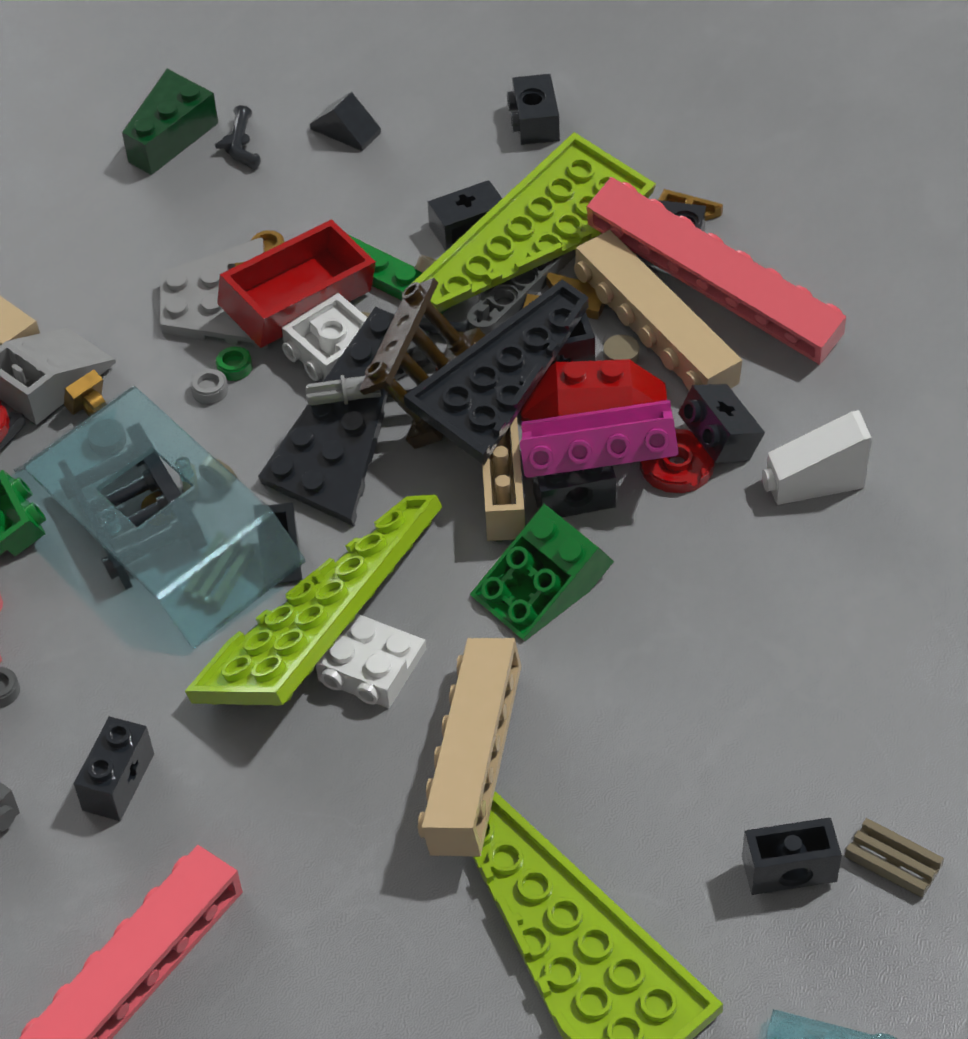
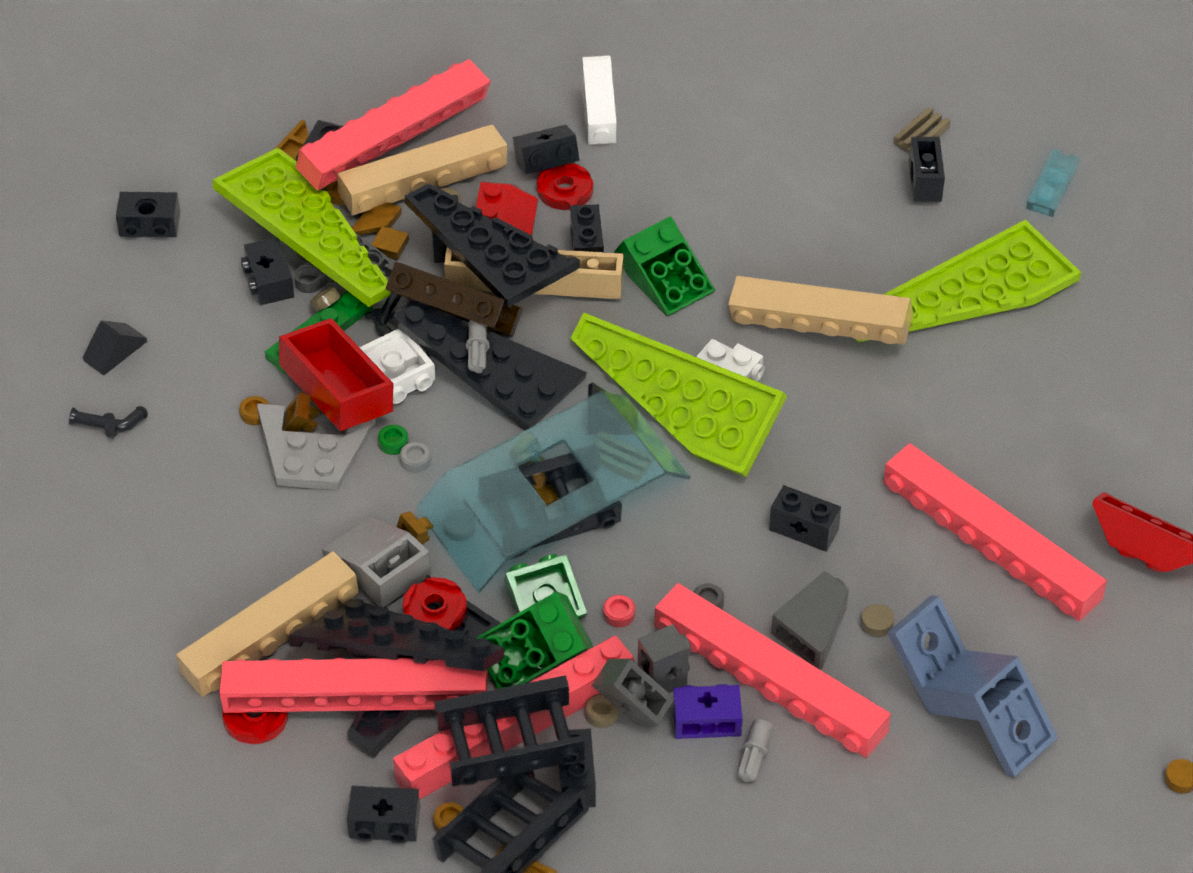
camera: 85 degrees left, 0 degrees up
dark green wedge [122,68,219,175] -> none
dark pink fence [520,400,678,478] -> none

